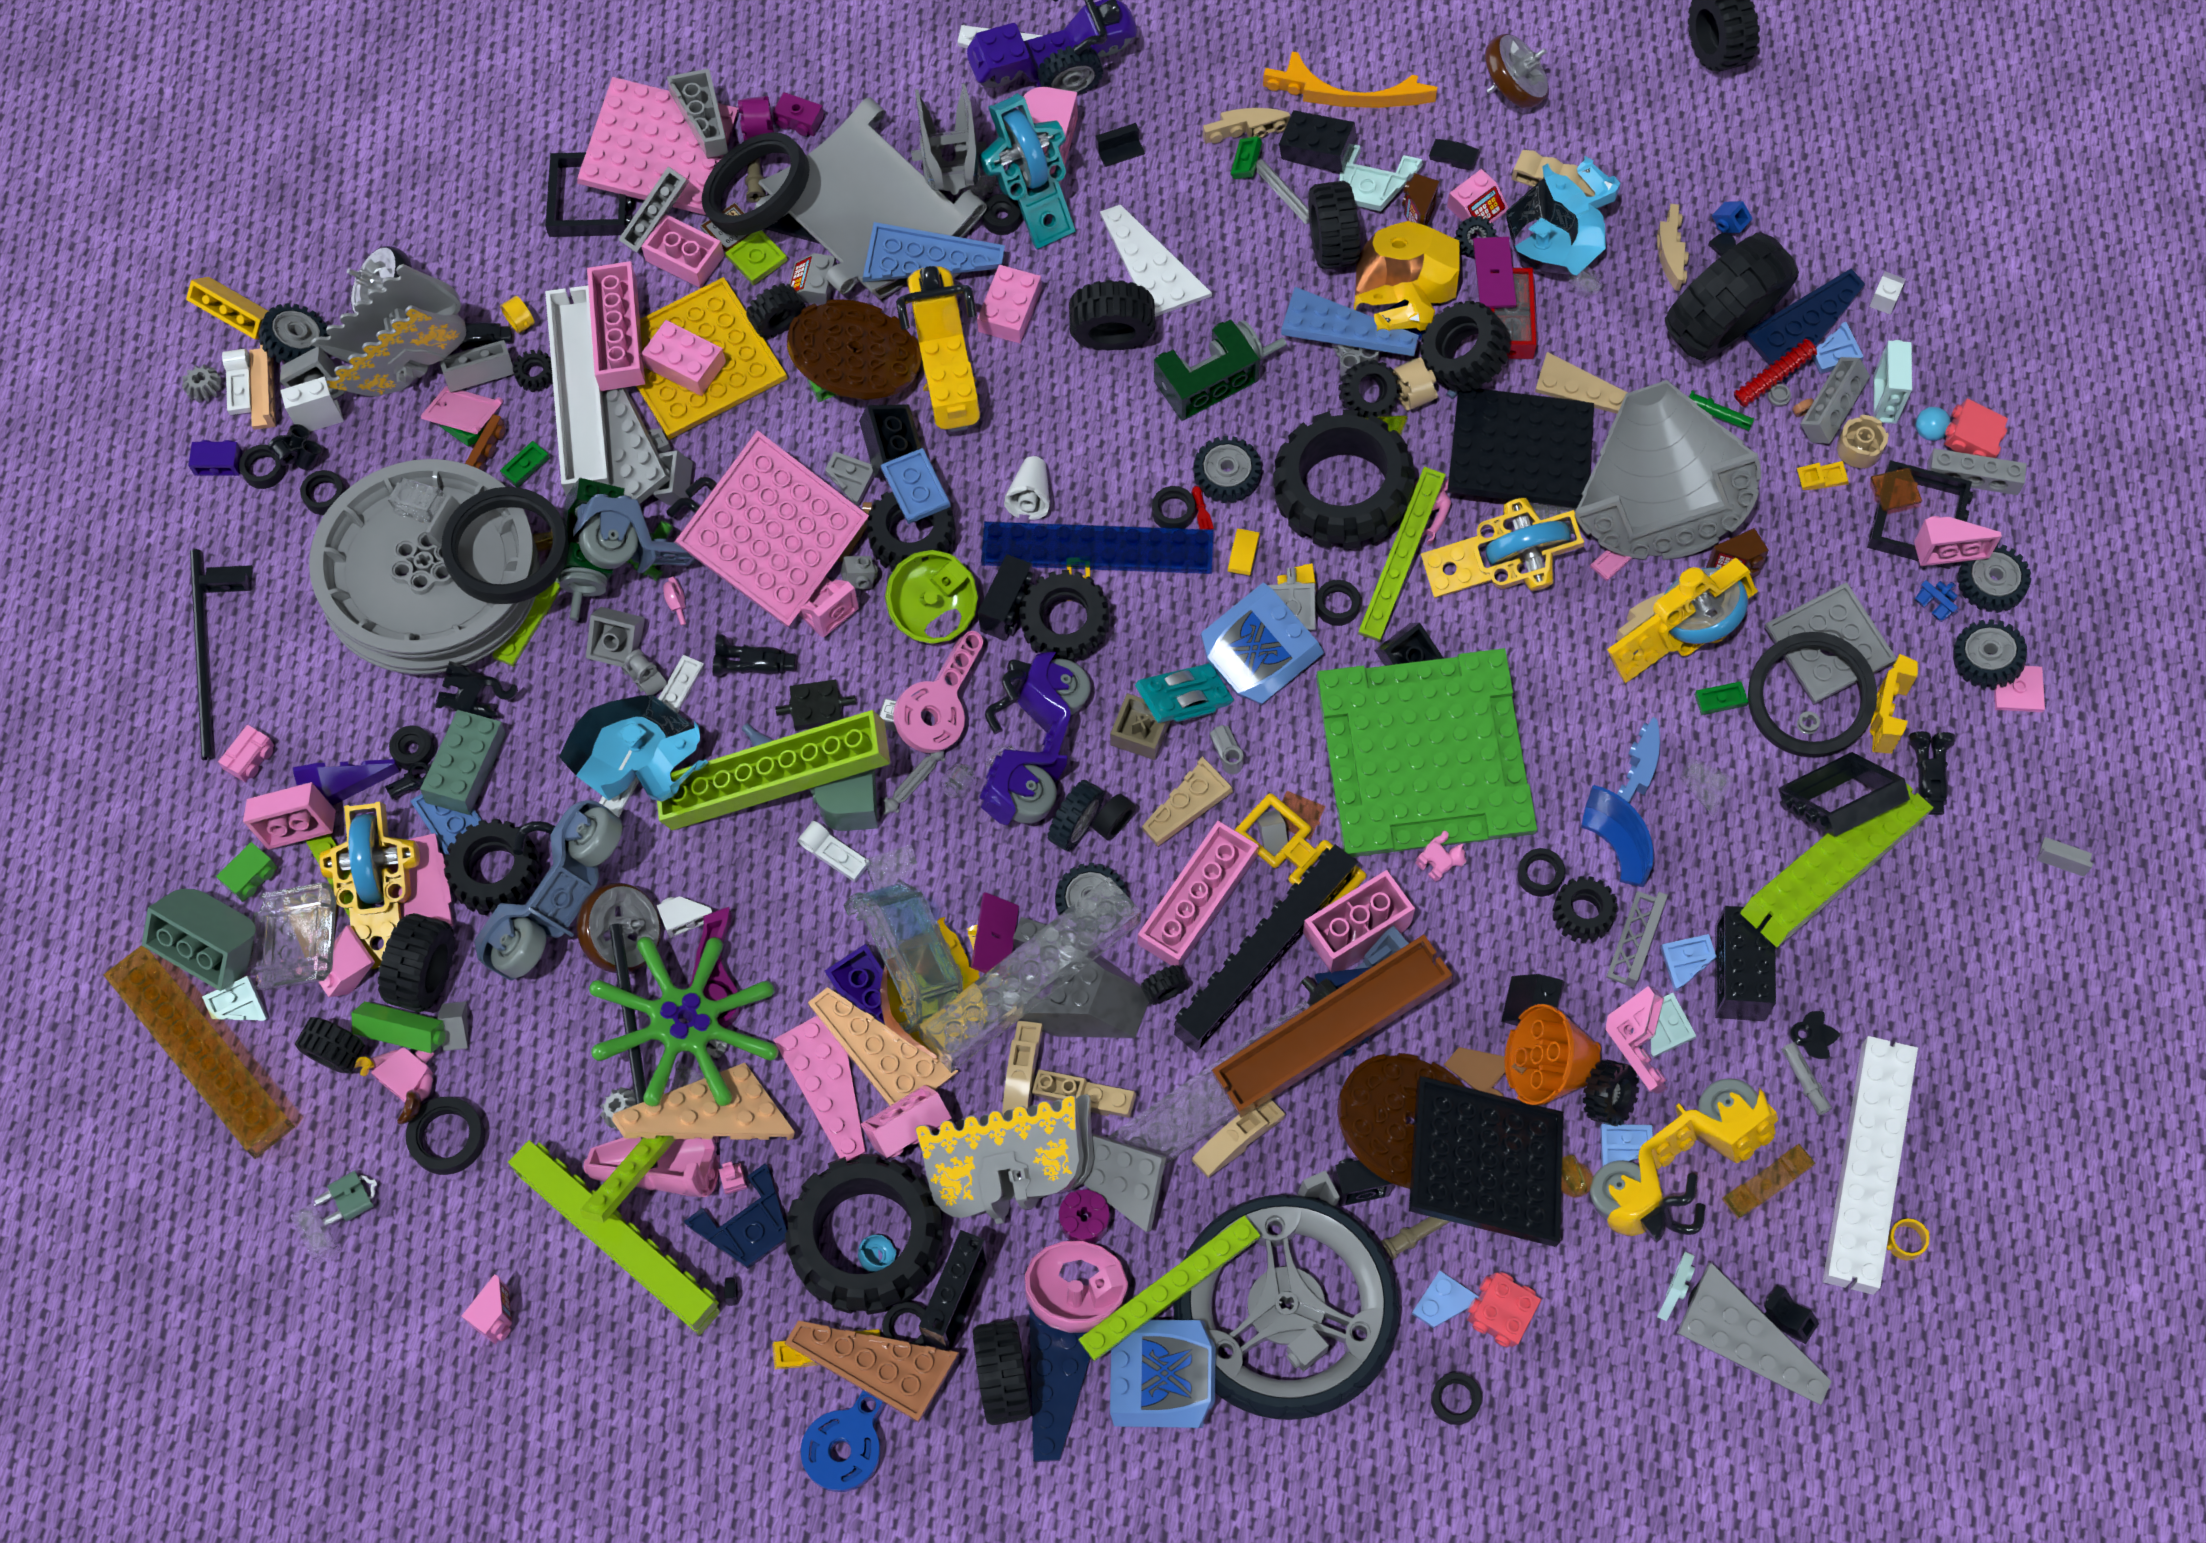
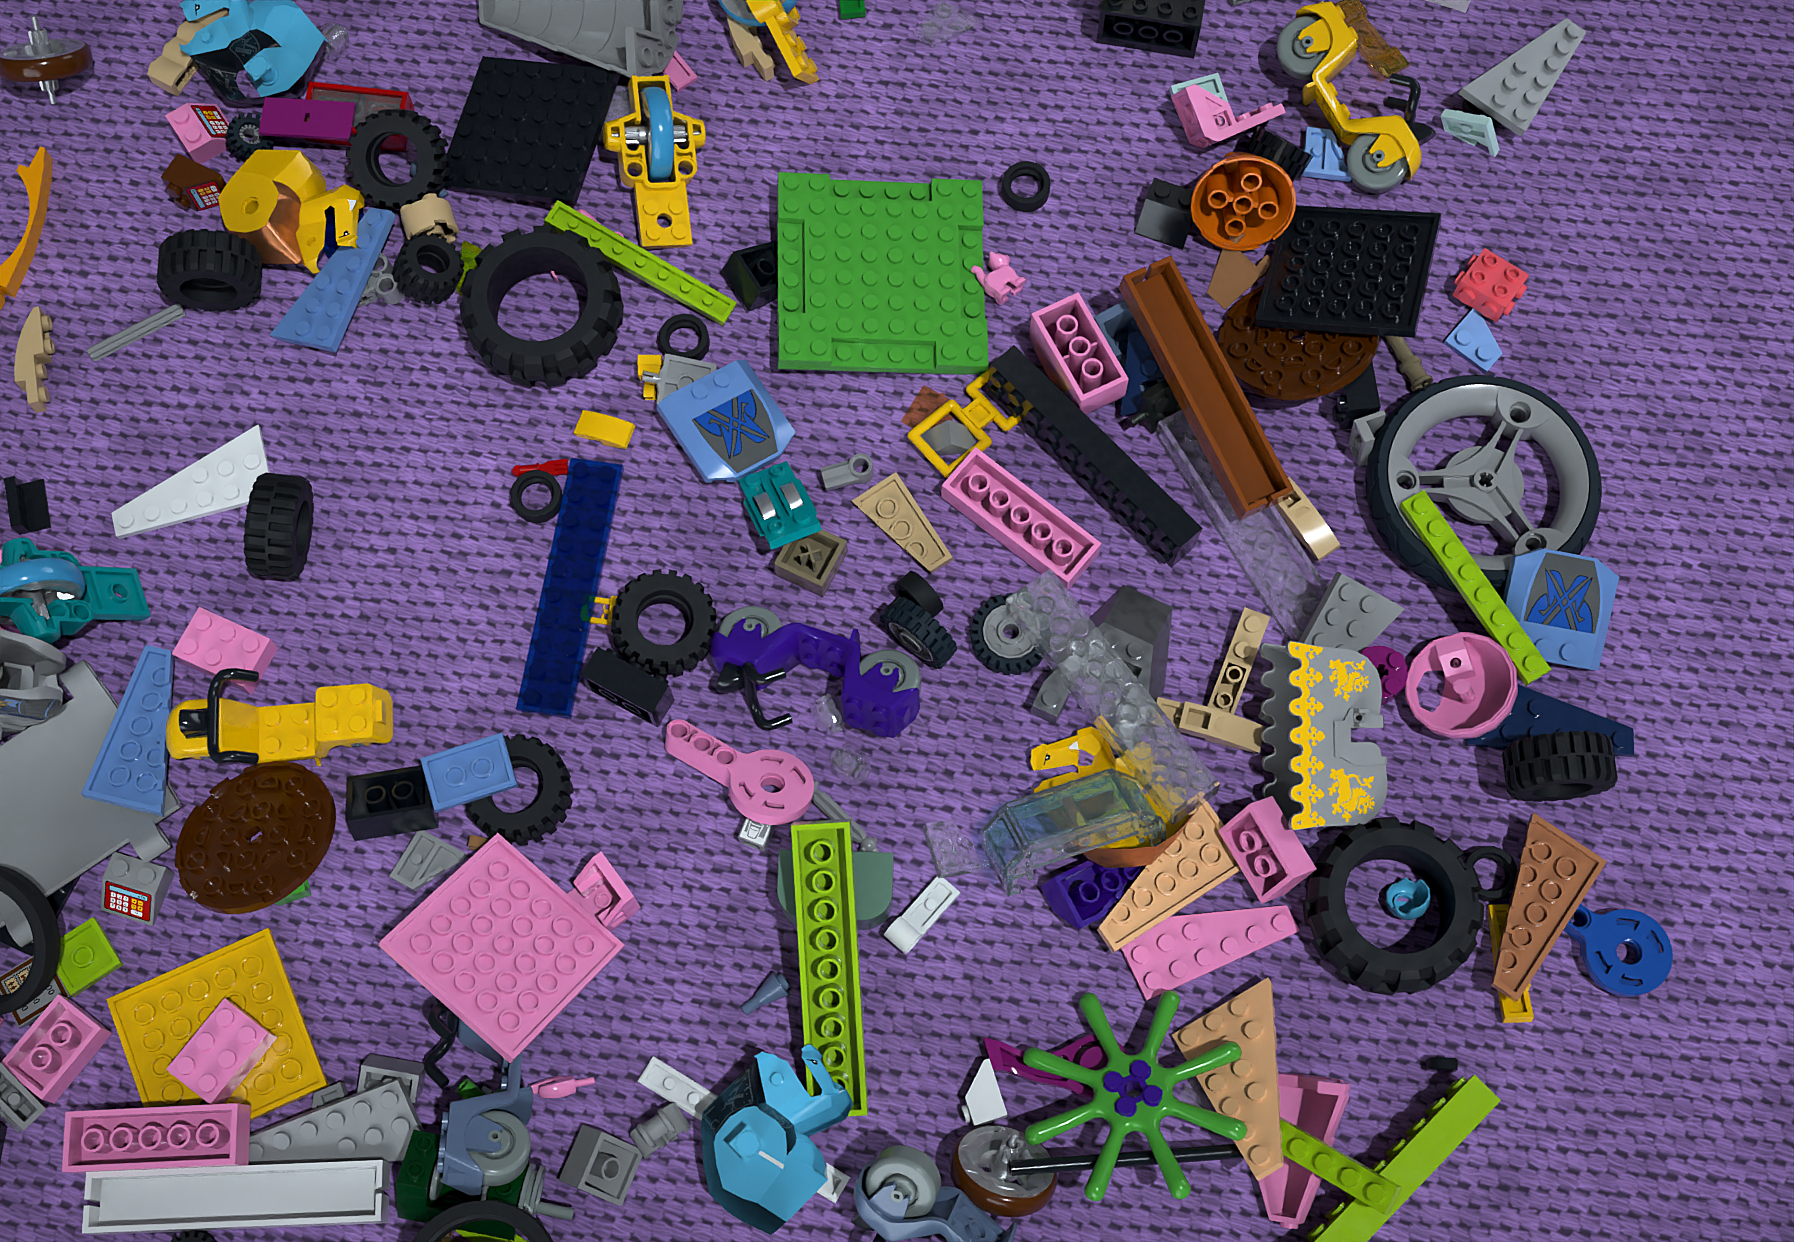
camera: 85 degrees left, 5 degrees up
light grey gear [600,1087,636,1131] -> none
dark blue wing [684,1163,787,1269] -> none
black piece [712,634,796,677] -> none
bright pink piece [719,1161,747,1195] -> none
black tyre [746,283,806,339] -> none
pearl dark grey plate [775,679,856,731] -> none
light grey brick [841,556,877,589] -> none
lime piece [885,550,978,644] -> none
black window [919,1230,989,1351] -> none
magenta piece [971,892,1019,981] -> none
black tyre [982,194,1022,235] -> none
white cone [1004,456,1050,520] -> none
black tyre [1141,965,1189,1005] -> none
dark green piece [1154,319,1287,421] -> none
wheel [1193,436,1261,504] -> none
green plate [1230,136,1262,179] -> none
black brick [1279,110,1357,173] -> none
light grey brick [1286,1326,1329,1372] -> none
light aqua wing [1340,145,1423,211] -> none
black slope [1429,139,1480,169] -> none
black tyre [1431,1372,1482,1425] -> none
tan wing [1535,352,1628,414] -> none
black tyre [1552,876,1618,943] -> none
clear yellow piece [1561,1155,1593,1198] -> none
blue panel [1581,785,1653,887] -> none
light grey fence [1606,891,1668,988] -> none
medium blue slope [1617,717,1660,803] -> none
light blue wing [1660,934,1716,991] -> none
black brick [1764,1285,1819,1344] -> none

